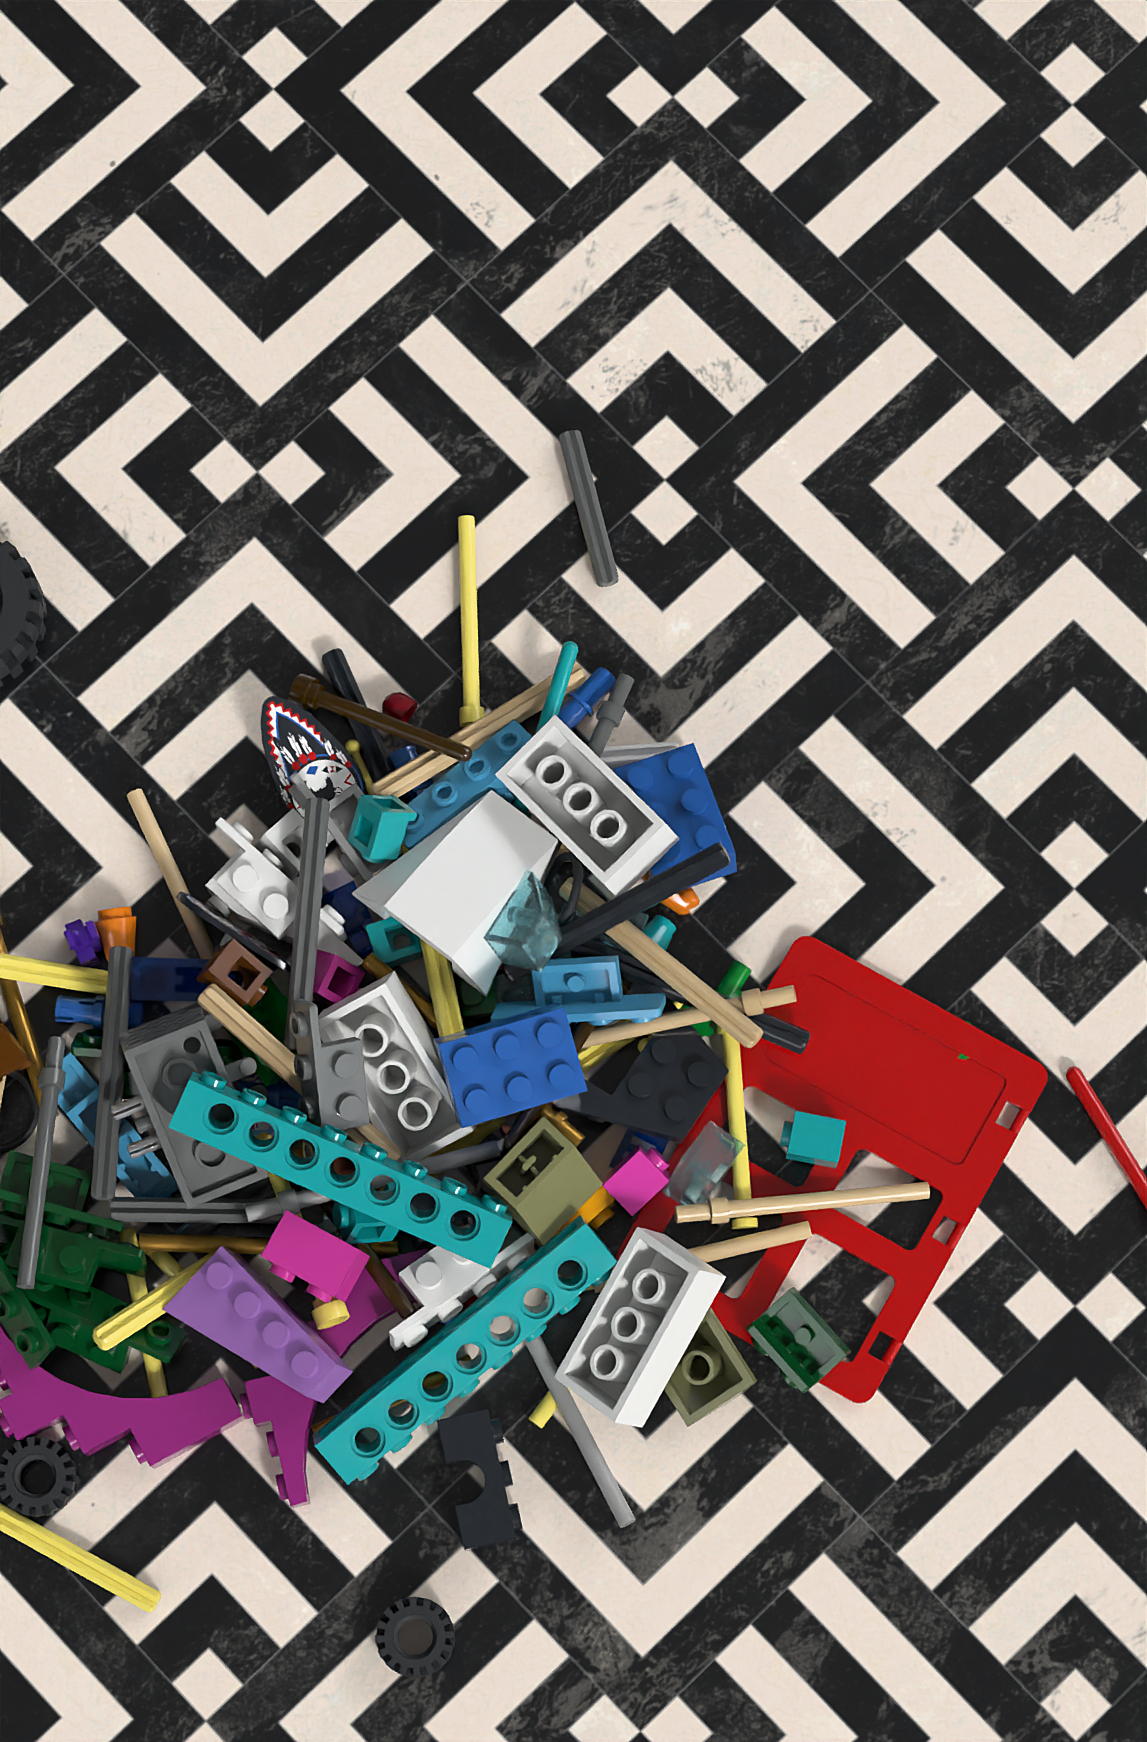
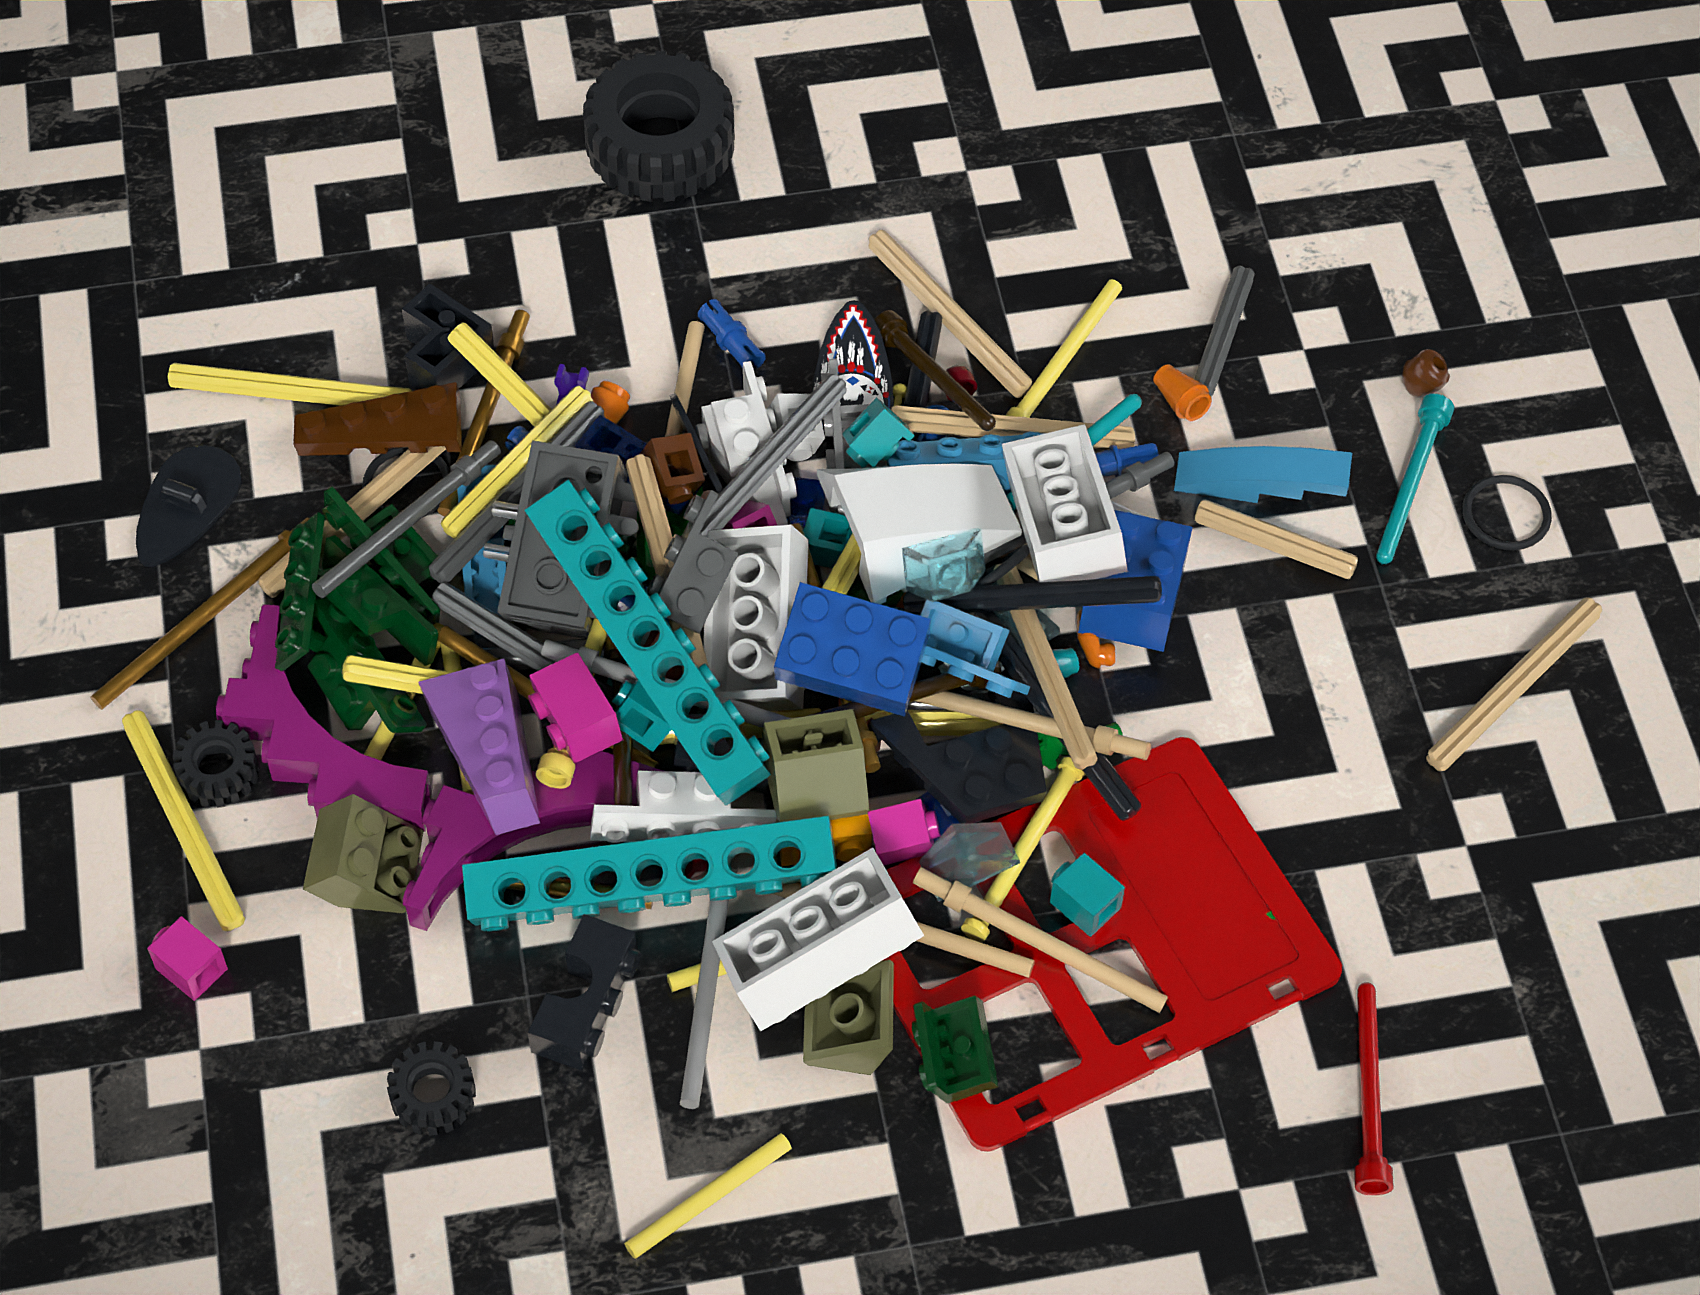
camera: 30 degrees right, 20 degrees down
none -> dark pink brick [148,916,228,1001]
none -> olive slope [303,794,424,913]
none -> light yellow axle [441,386,593,539]
none -> light yellow bar [624,1133,792,1259]
none -> blue pin [698,299,766,370]
none -> tan axle [868,230,1032,398]
none -> orange cone [1153,365,1212,421]
none -> dark azure slope [1174,446,1352,503]
none -> tan axle [1195,499,1358,579]
none -> teal piece [1376,394,1455,564]
none -> reddish brown piece [1402,349,1450,397]
none -> tan axle [1426,597,1602,771]
none -> black tyre [1463,475,1552,550]

